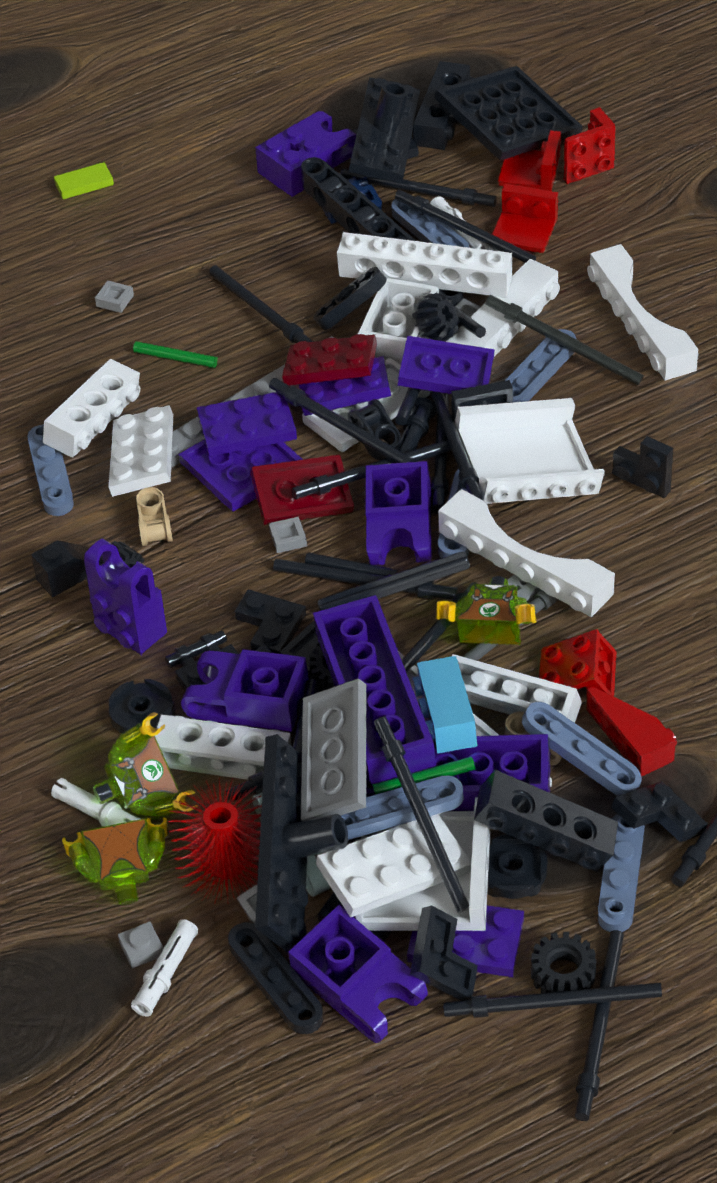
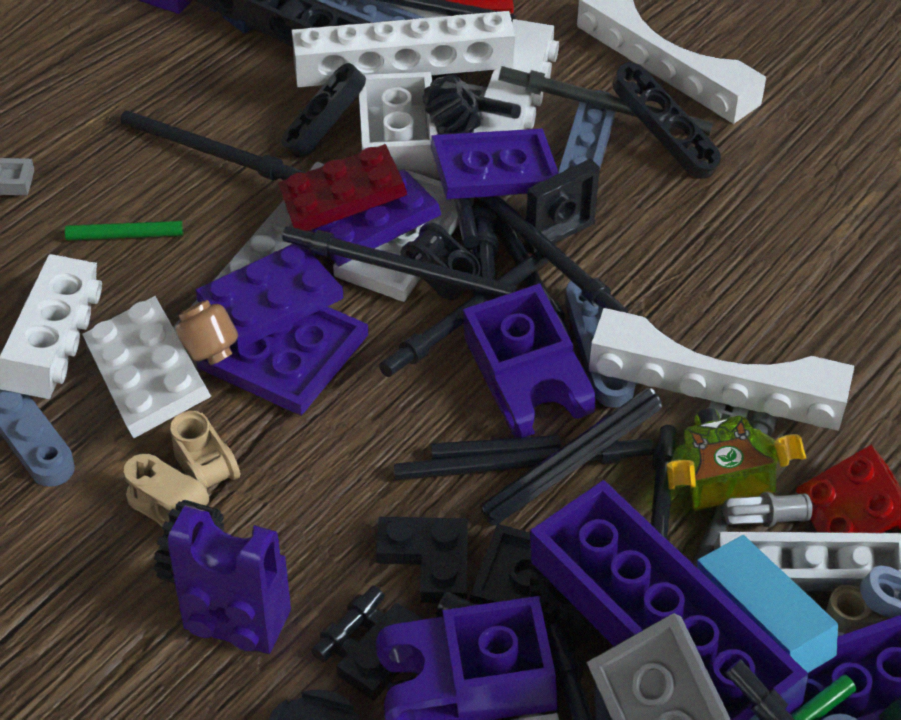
camera: 25 degrees left, 0 degrees up
black slope [31,540,89,598] -> none
dark red plate [250,455,354,525] -> none
light grey plate [269,516,307,553] -> none
white panel [455,398,604,504] -> none
black plate [612,436,674,498] -> none
none -> tan piece [123,454,209,527]
none -> medium nougat head [175,300,238,365]
none -> black beam [612,62,721,179]
none -> light grey axle [722,492,812,528]

